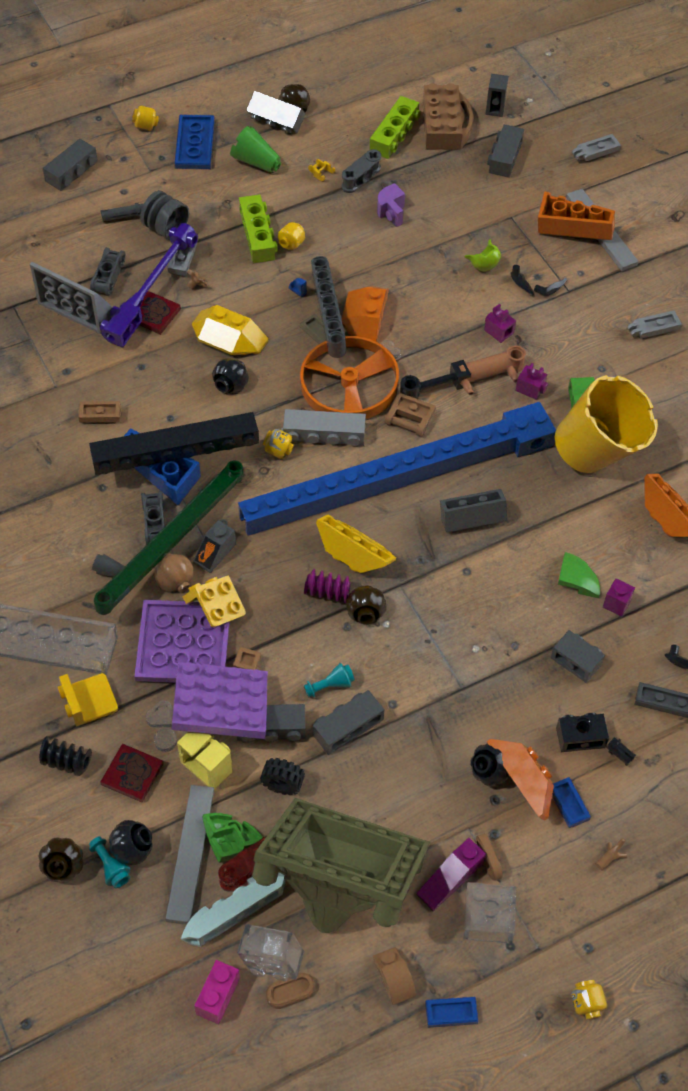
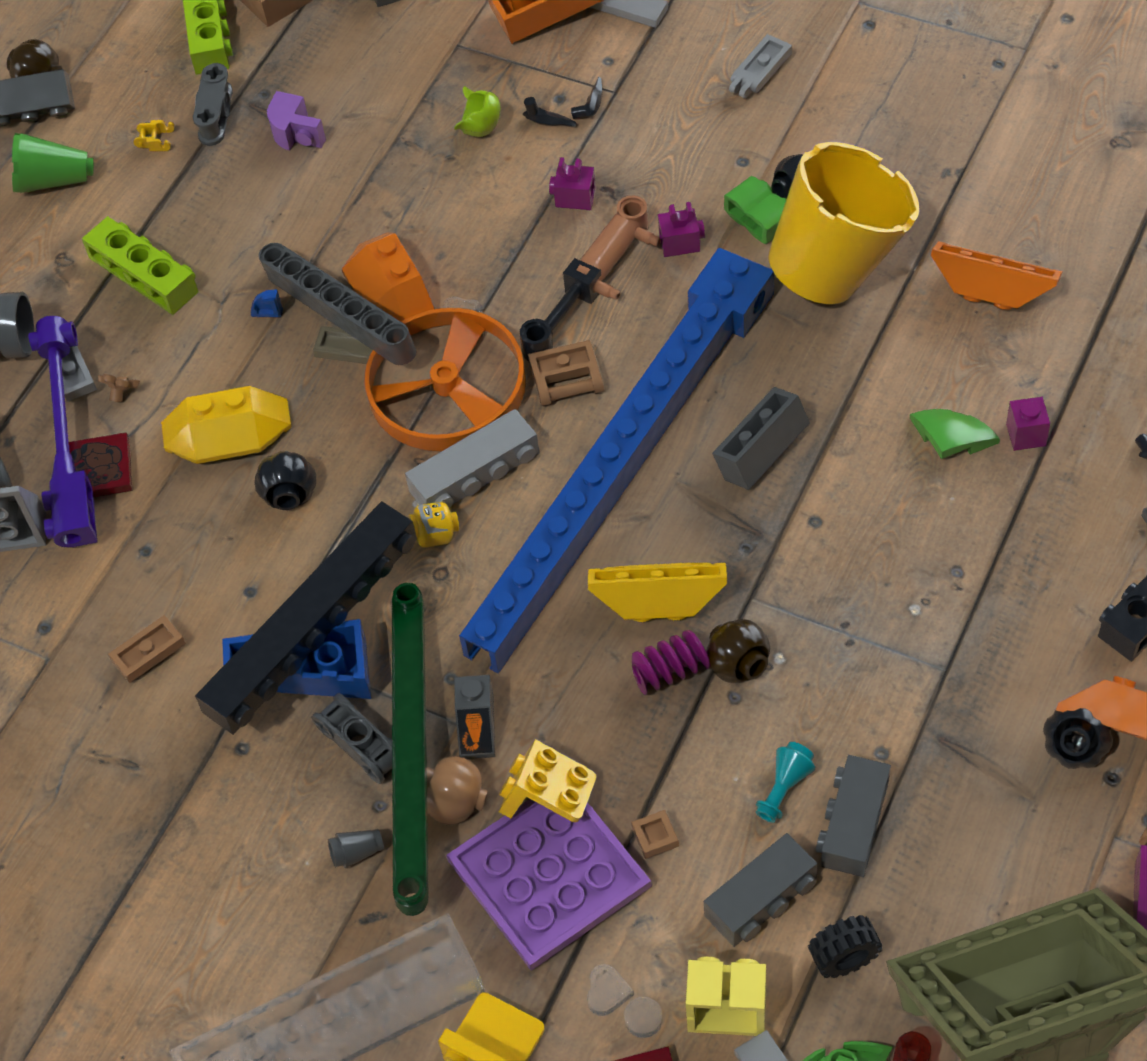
camera: 30 degrees left, 0 degrees up
medium lavender plate [171,662,268,739] -> none
yellow head [278,222,305,250] -> none
dark grey brick [551,630,605,683] -> none

